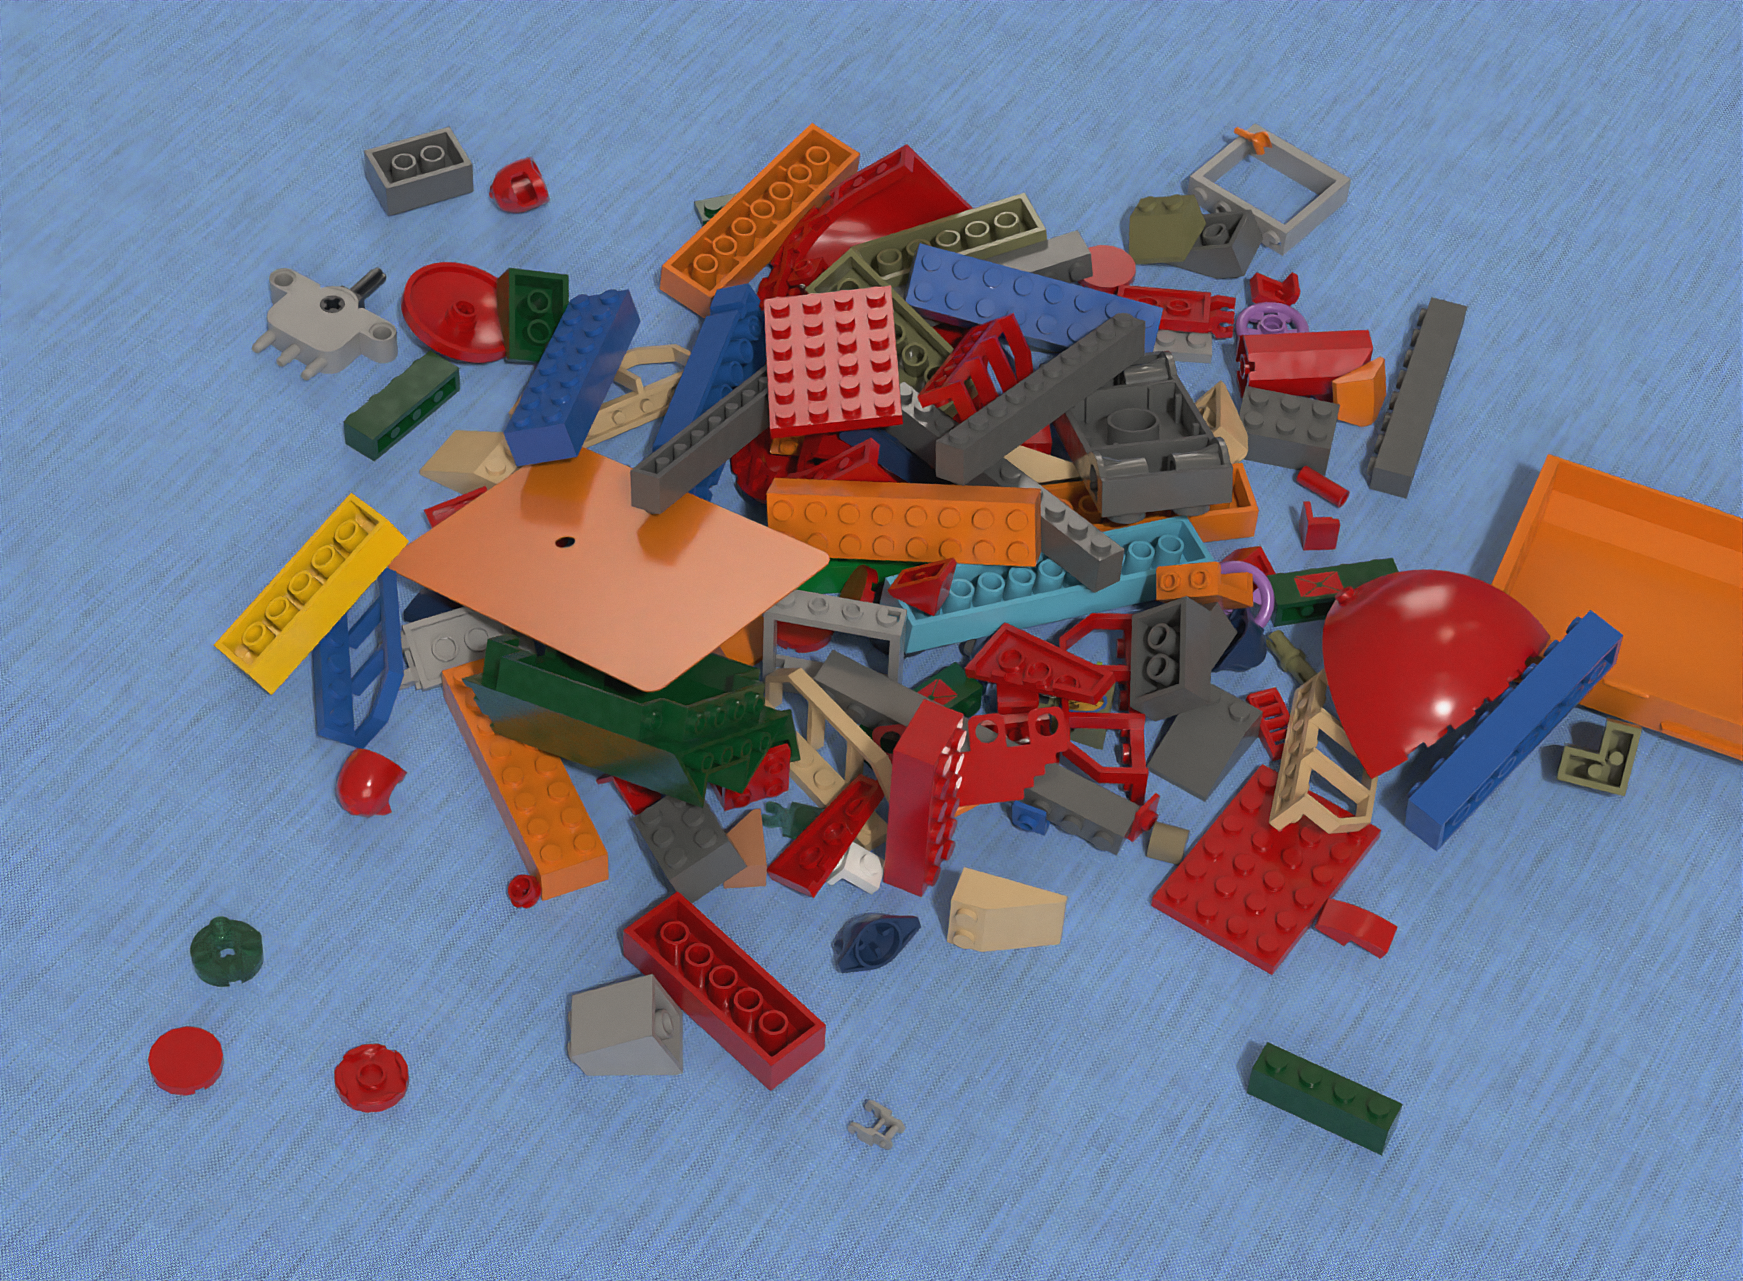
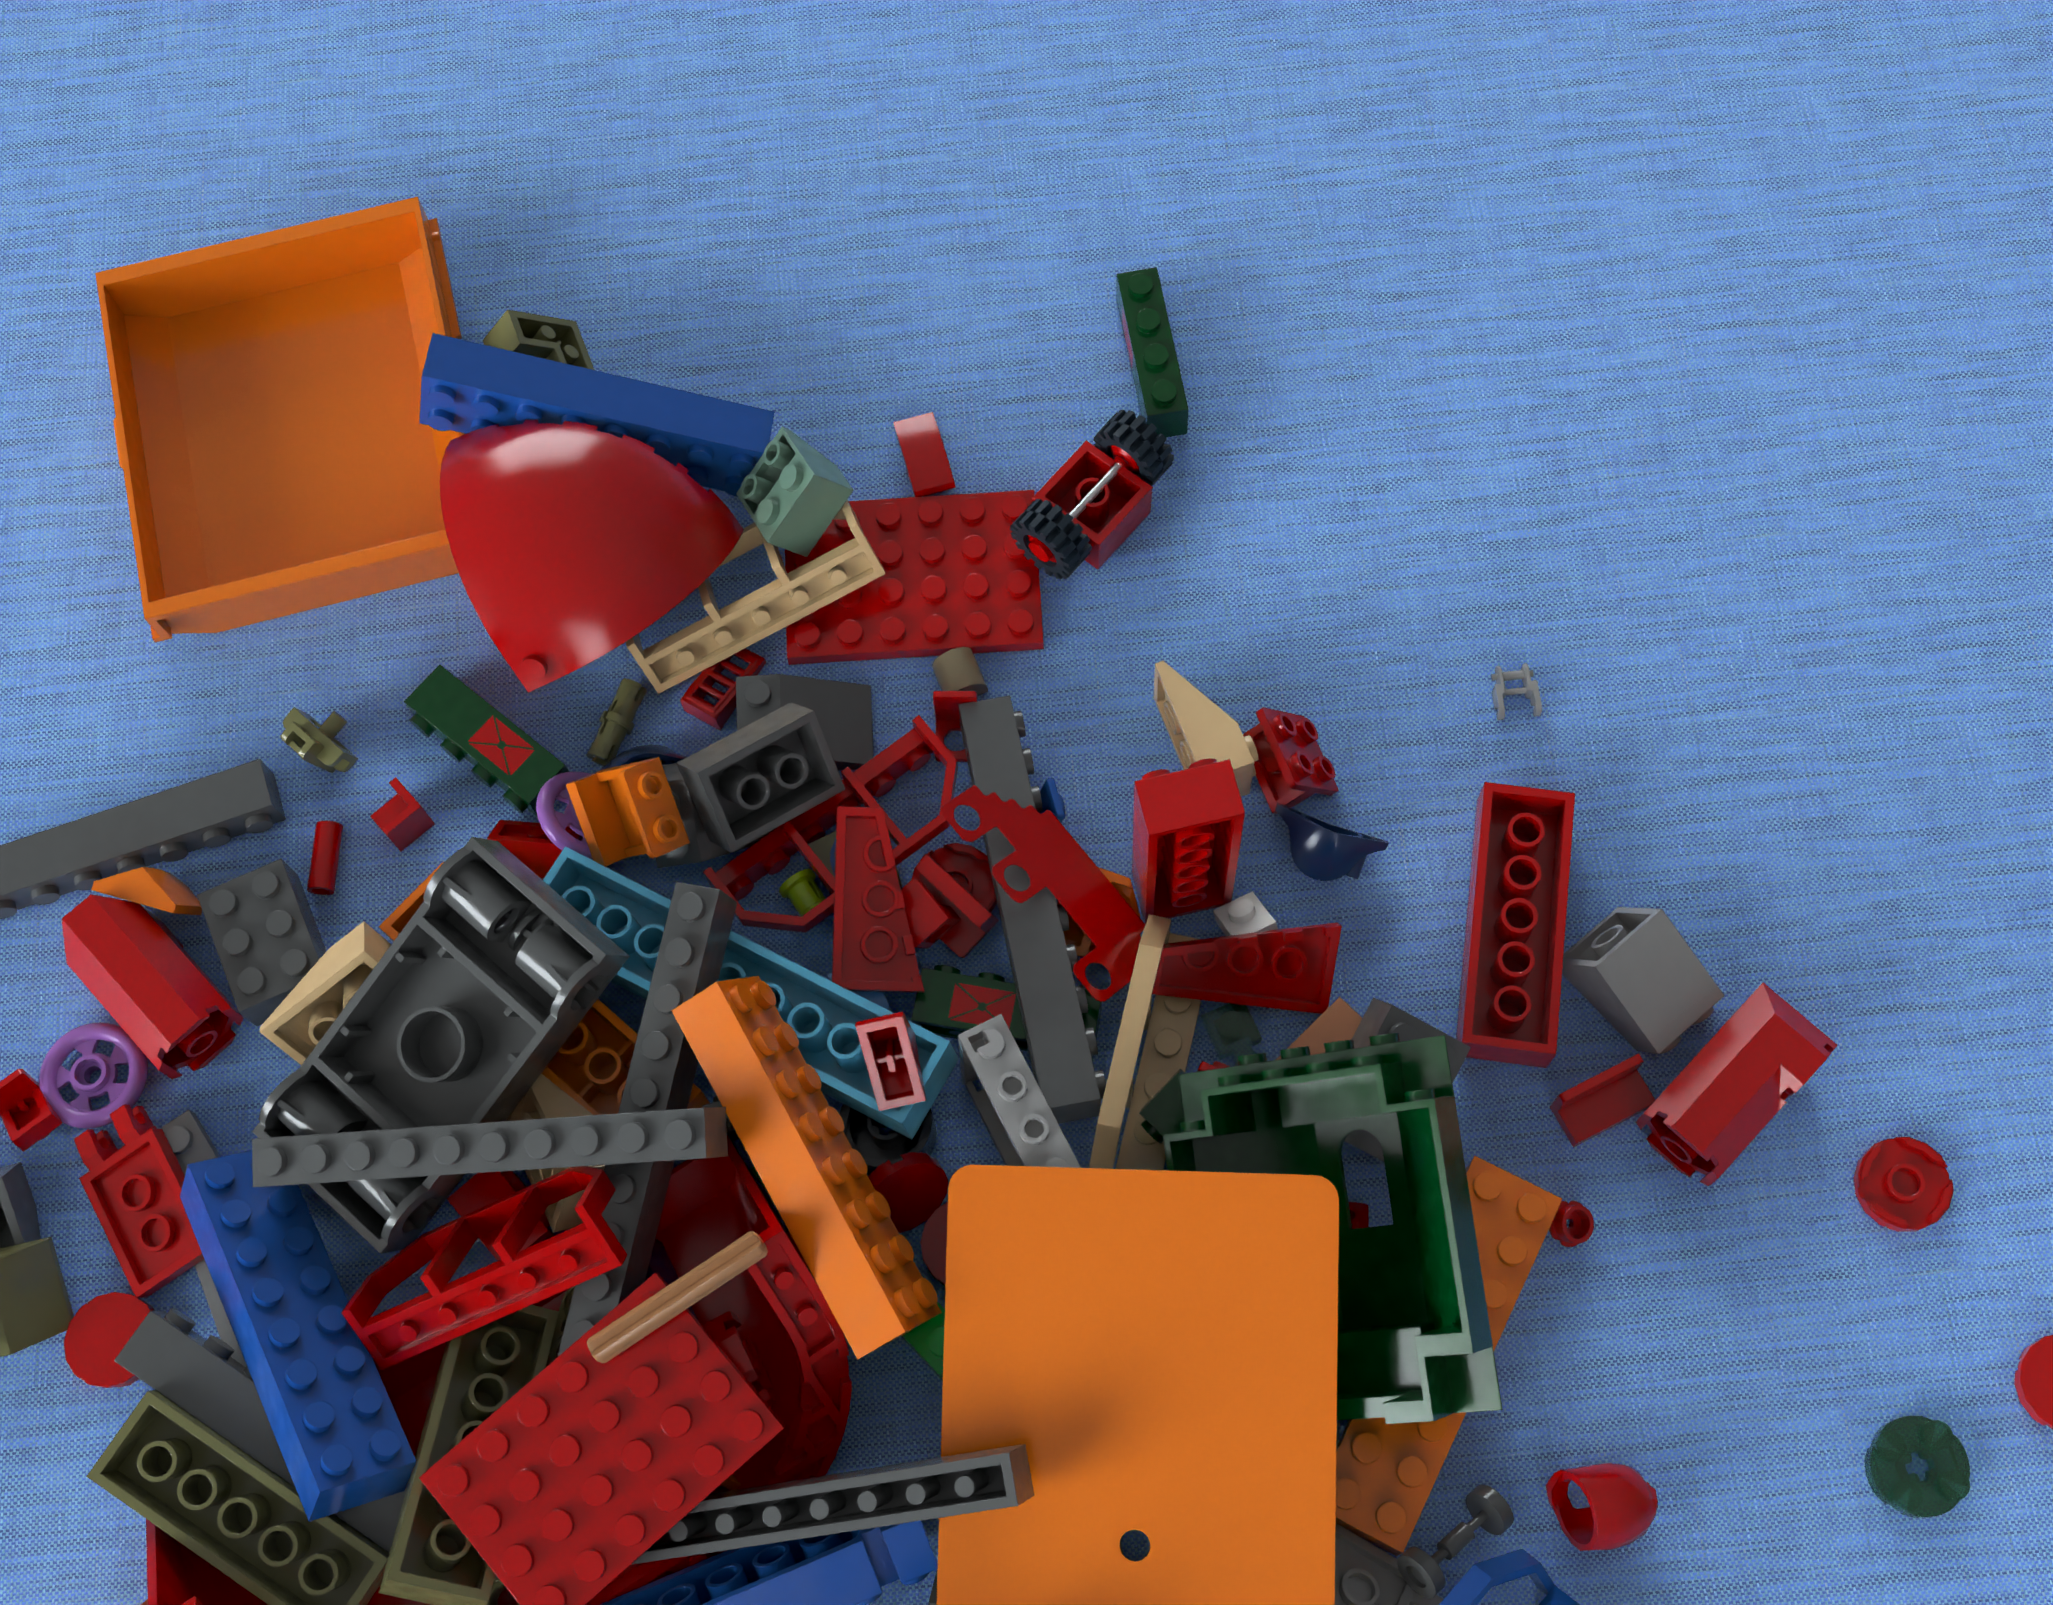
camera: 120 degrees left, 20 degrees up
none -> olive piece [281,707,358,773]
none -> medium nougat axle [587,1231,768,1363]
none -> sand green slope [736,426,854,557]
none -> brick [1010,410,1174,579]
none -> red bracket [1243,707,1339,814]
none -> dark grey wheel [1397,1484,1514,1599]
none -> red panel [1550,1053,1655,1148]
none -> red brick [1636,982,1837,1186]

